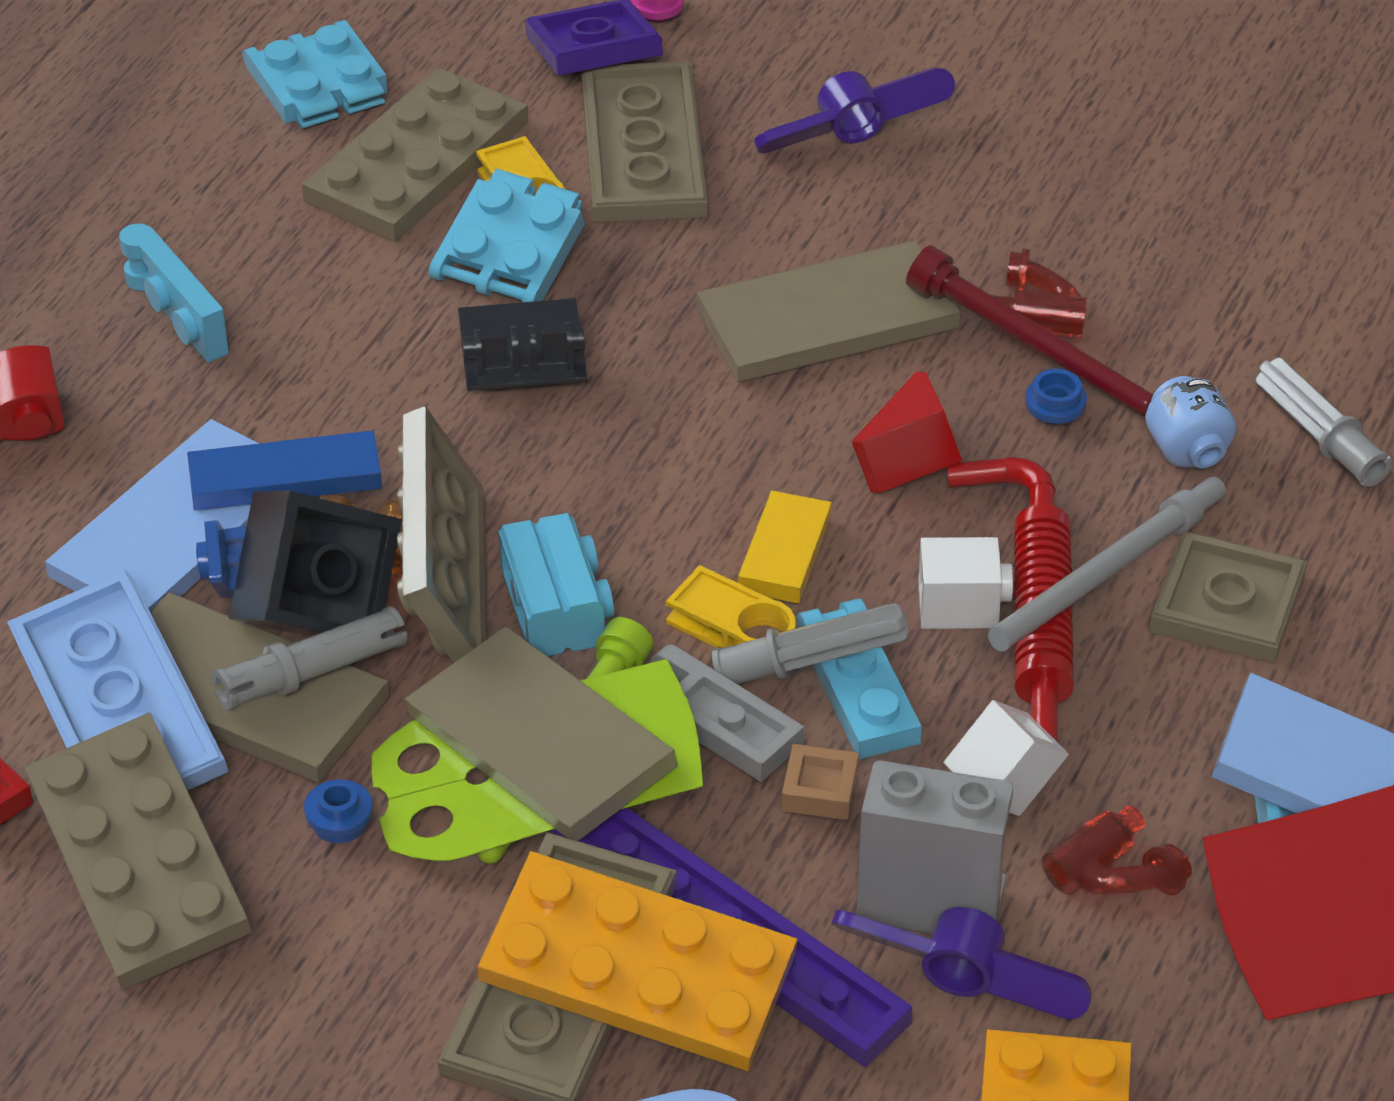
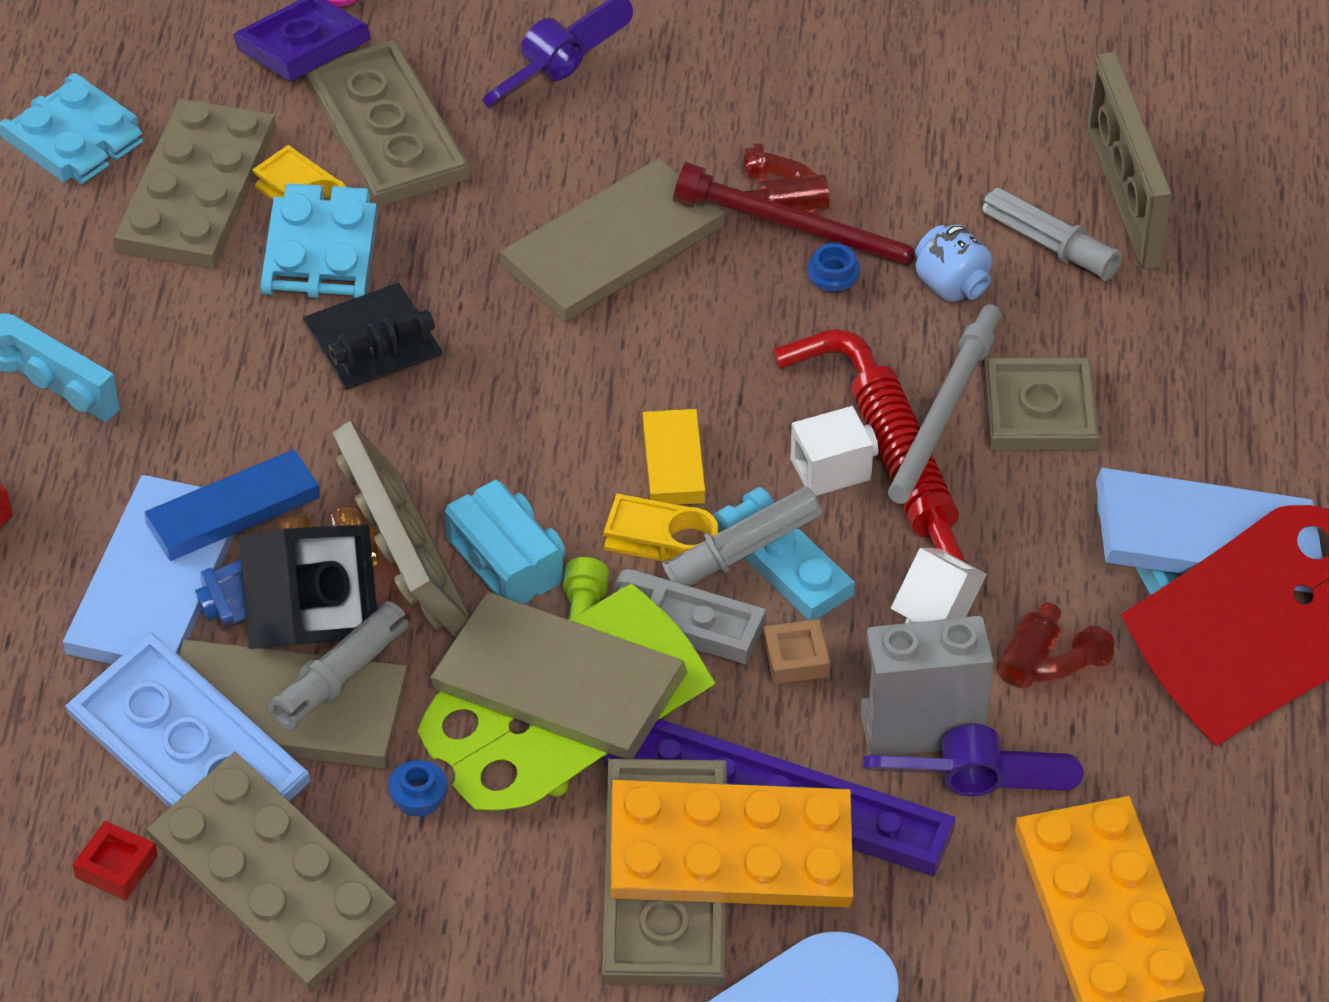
camera: 20 degrees left, 5 degrees up
red slope [851,371,962,493] -> none

